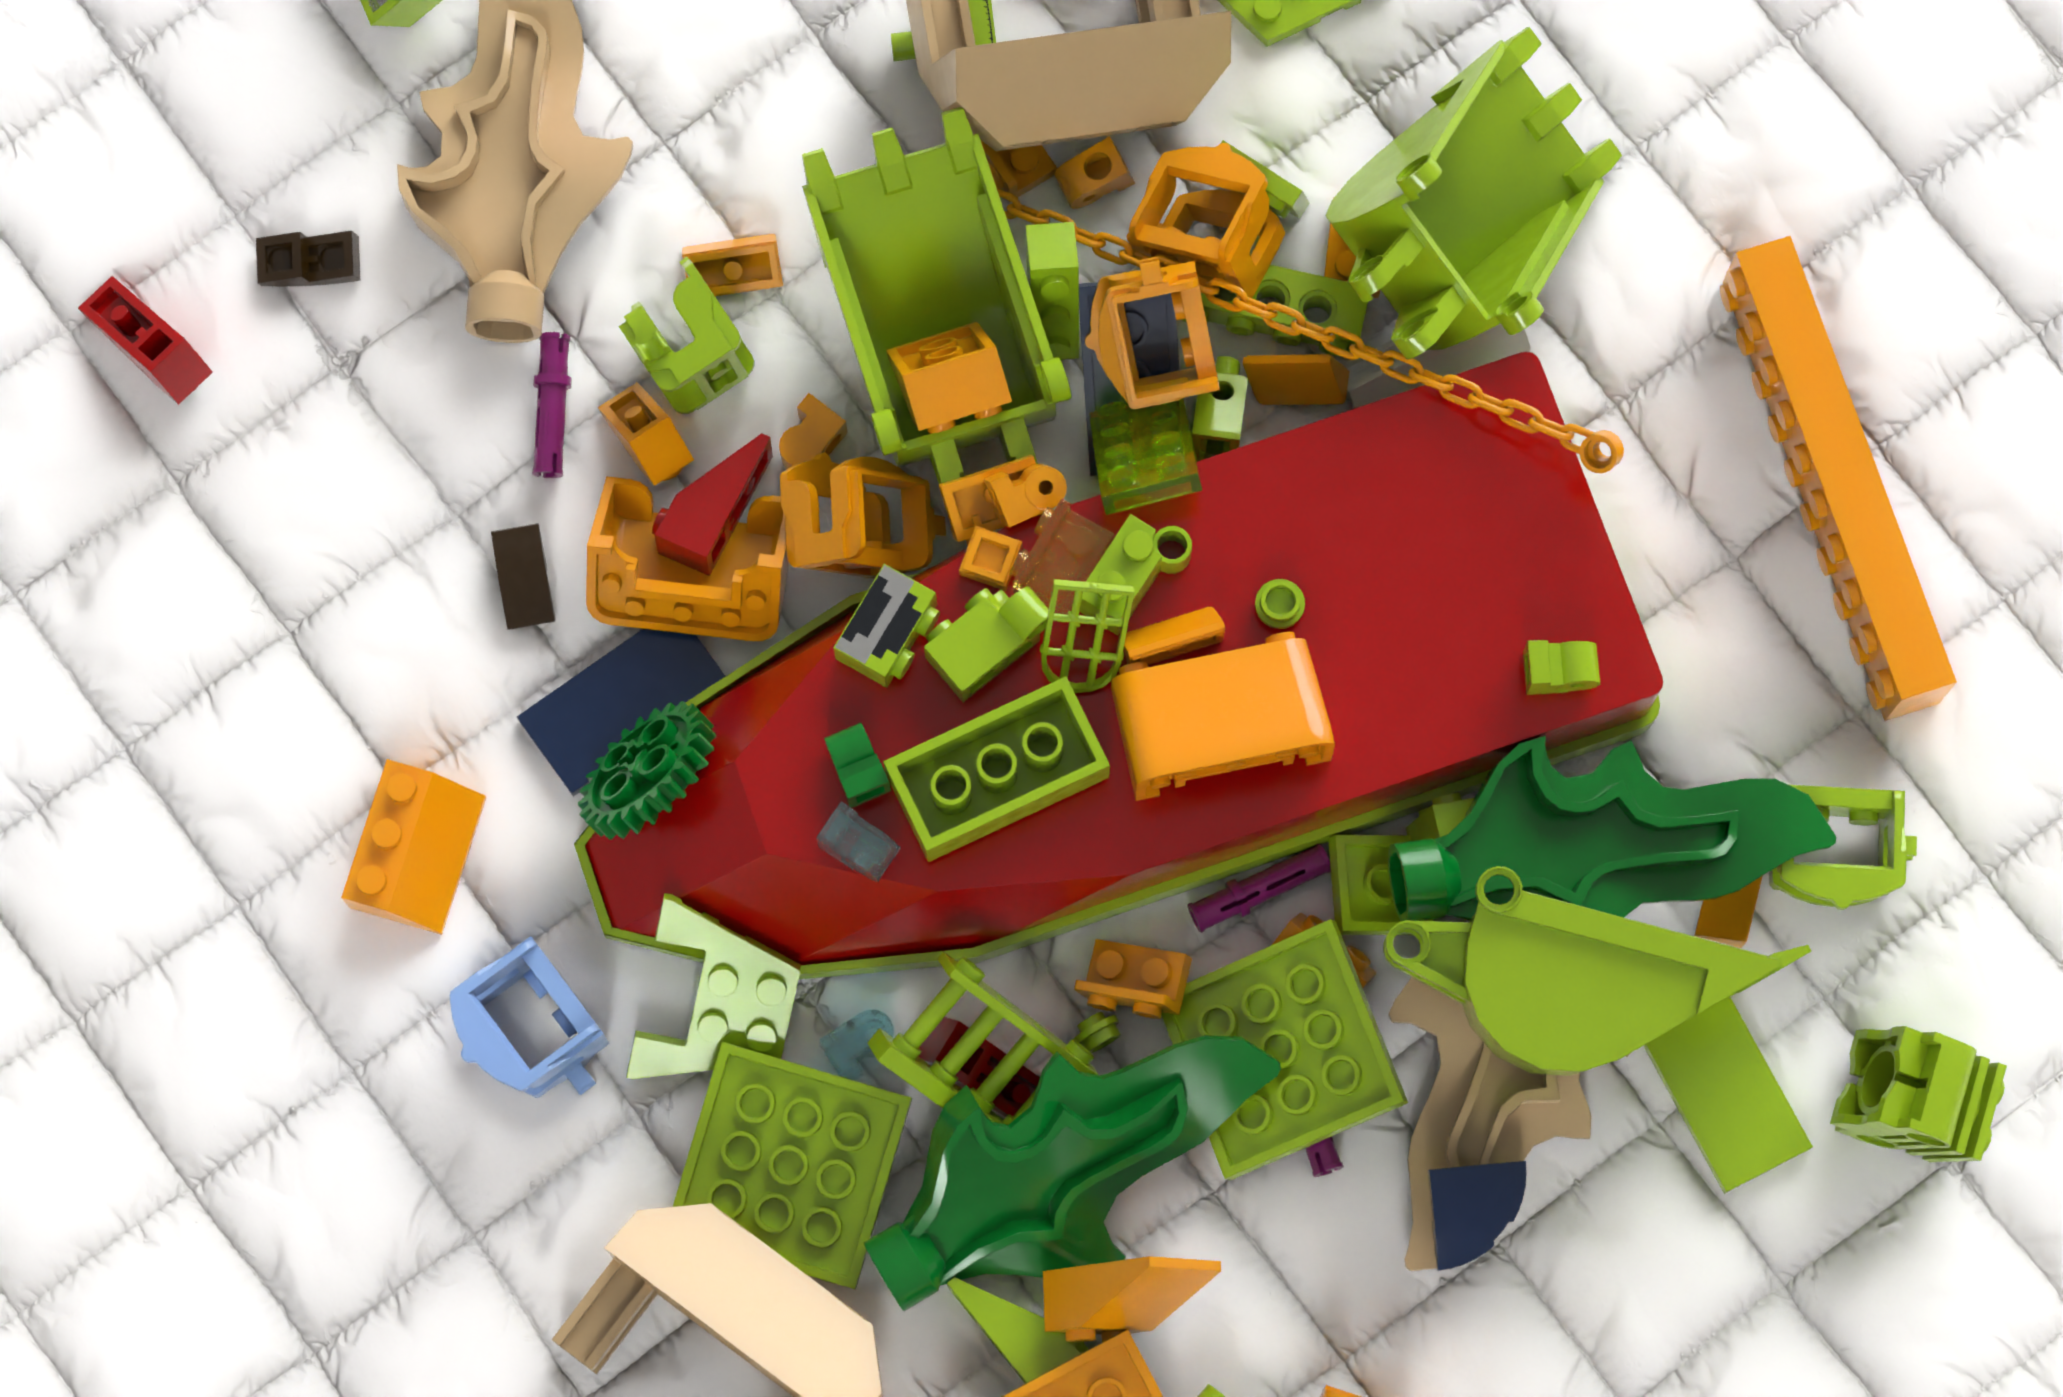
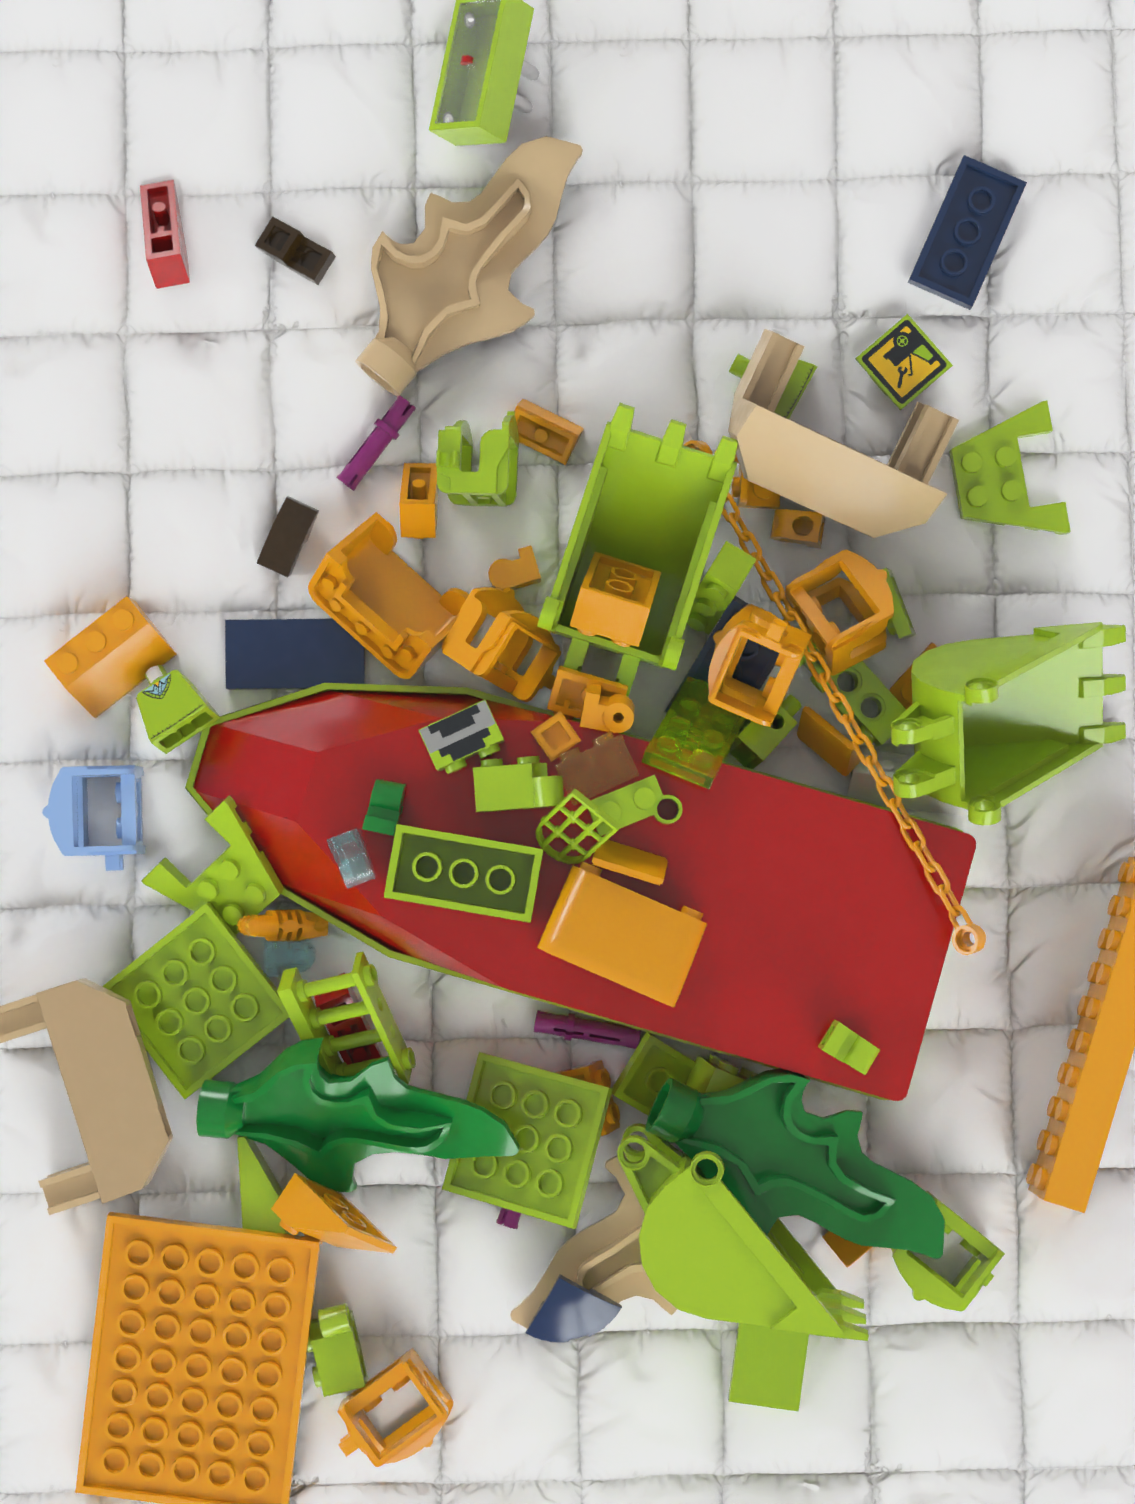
camera: 30 degrees right, 10 degrees up
green gear [578,701,716,840] -> none
red slope [652,433,773,576] -> none
light orange bracket [1074,939,1192,1019] -> none
lime plate [1074,1012,1121,1053] -> none
lime plate [1255,579,1305,629] -> none
lime piece [1830,1026,2007,1162] -> none
none -> lime torso [136,665,220,754]
none -> light orange hinge [236,909,328,941]

